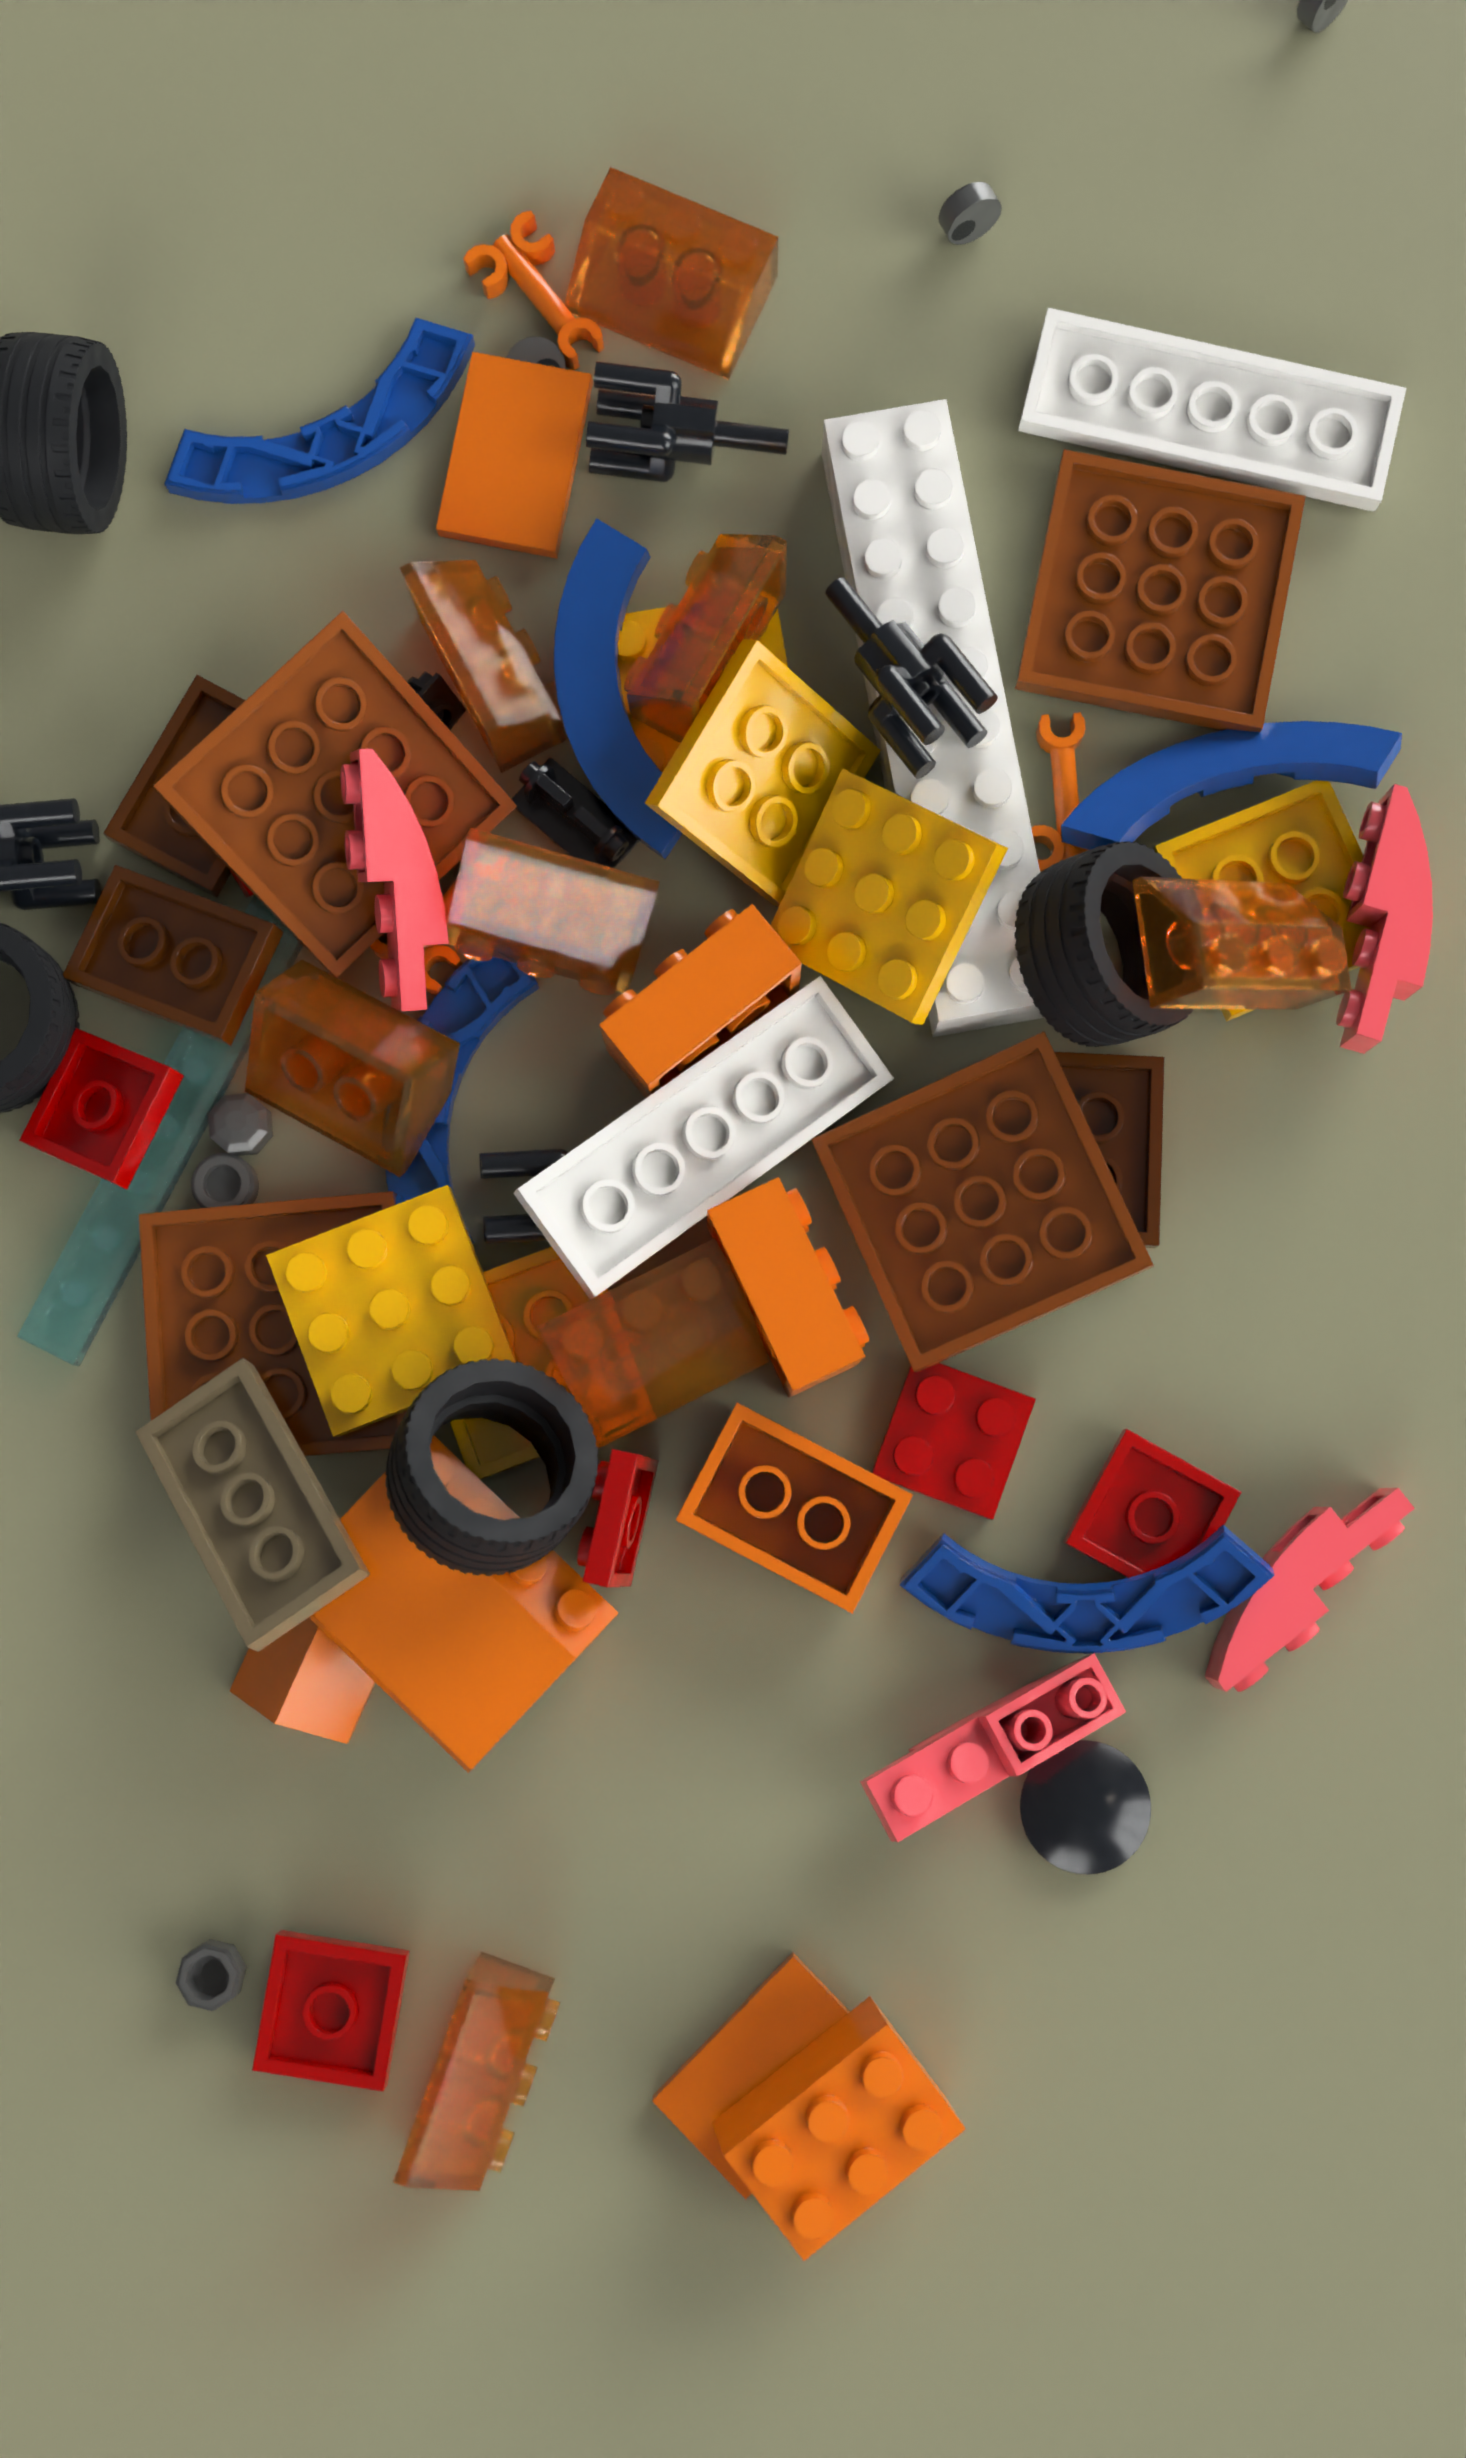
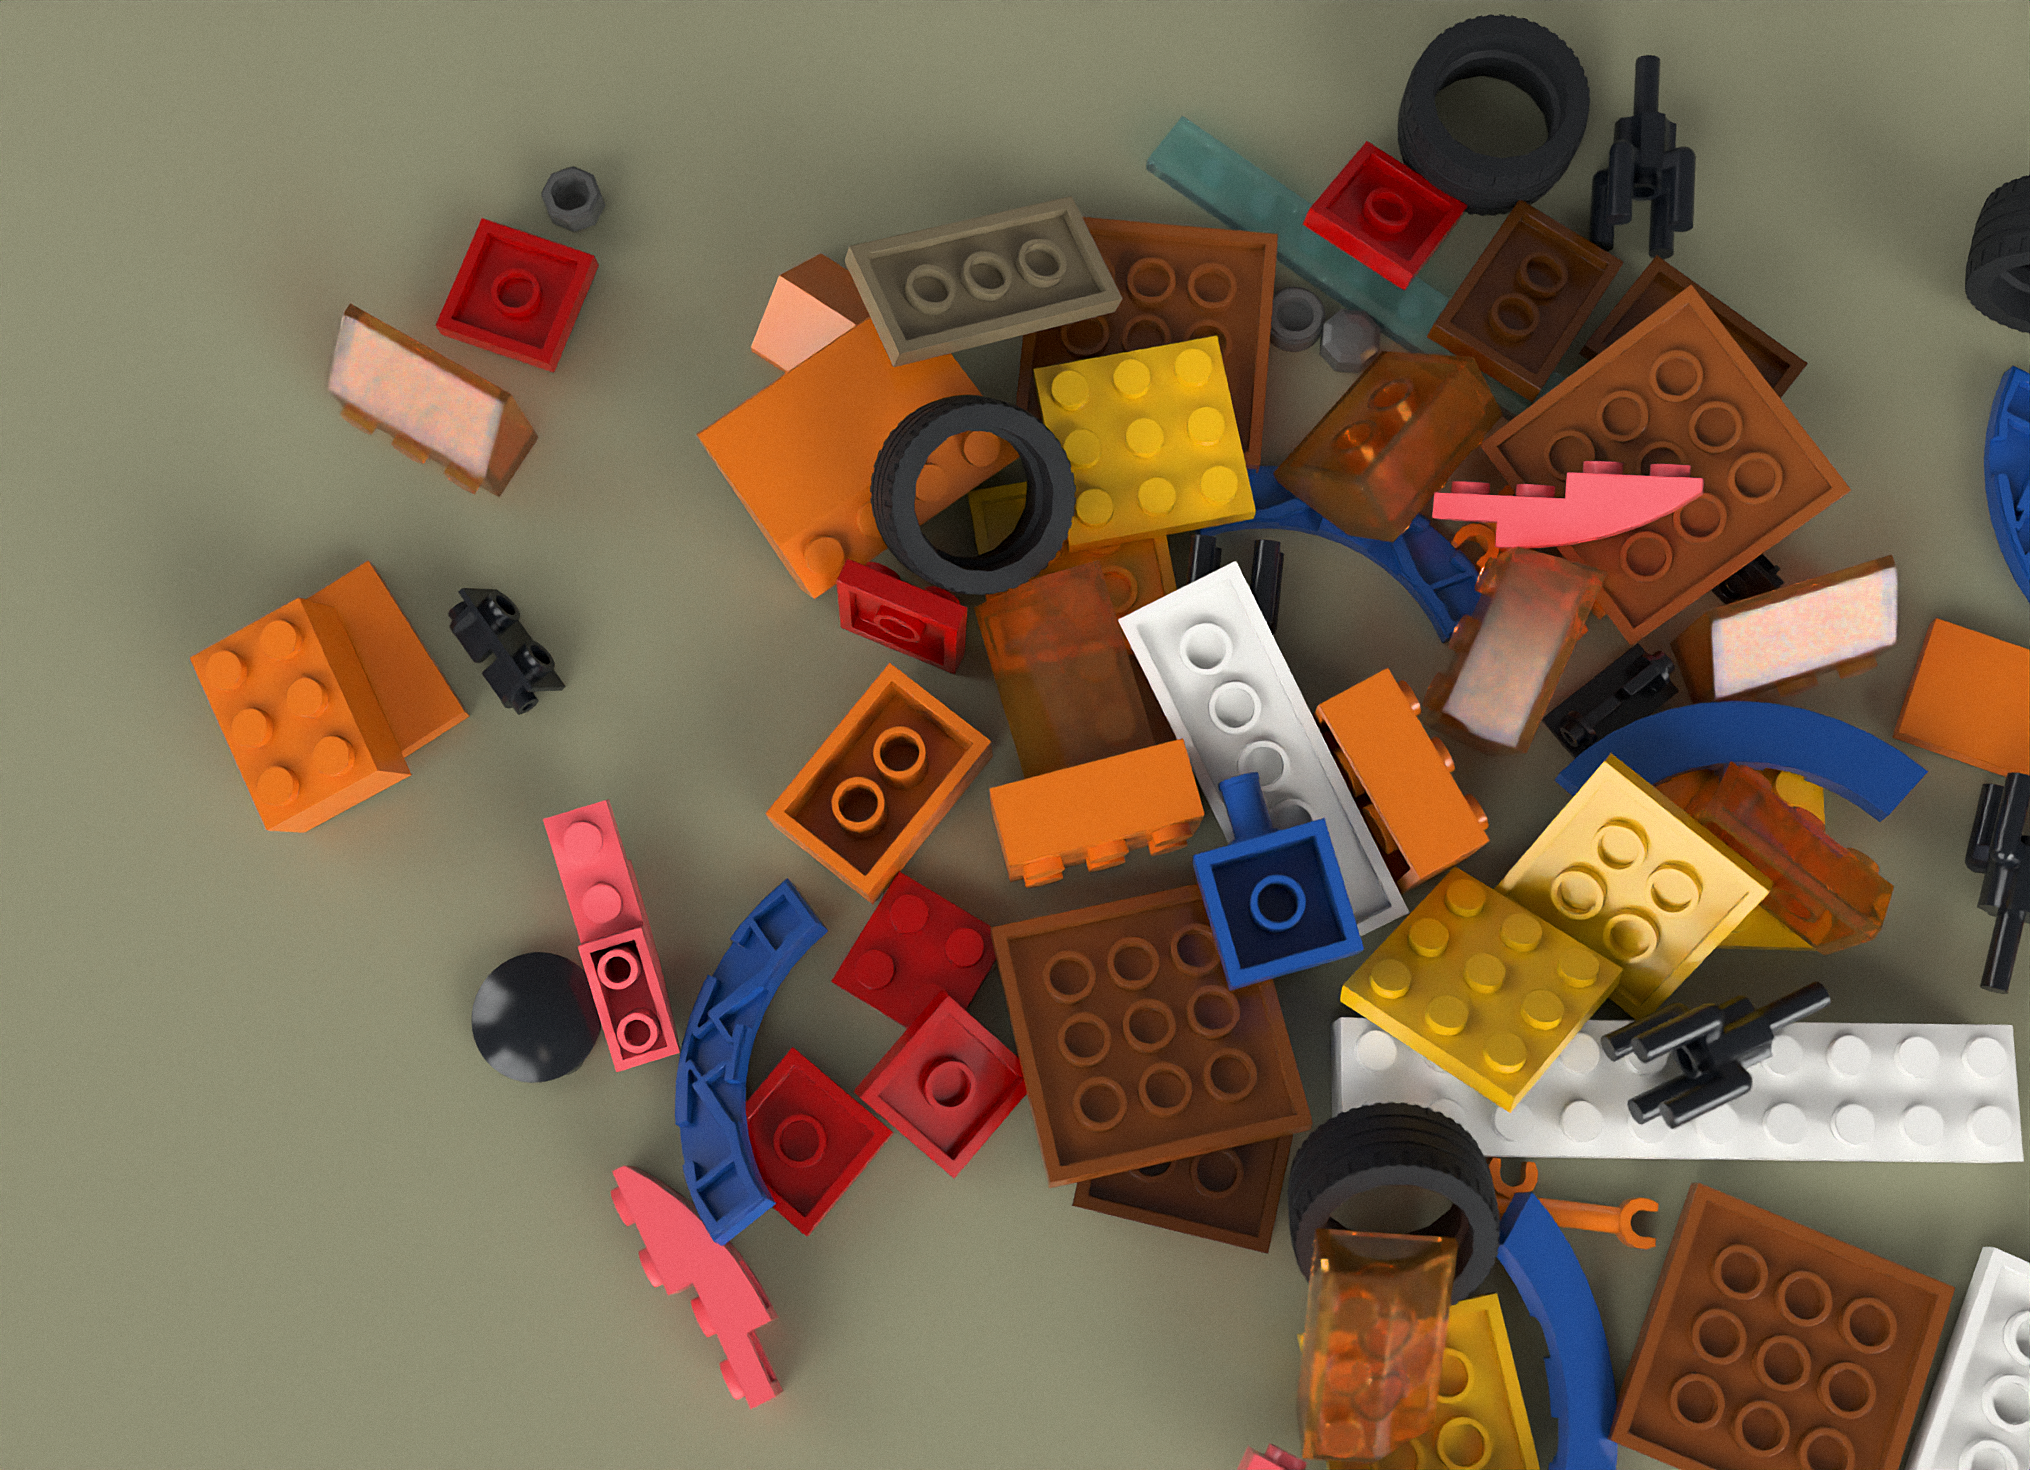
camera: 100 degrees right, 5 degrees down
none -> black hinge [448,588,566,715]
none -> red plate [854,990,1027,1179]
none -> blue brick [1192,772,1364,990]

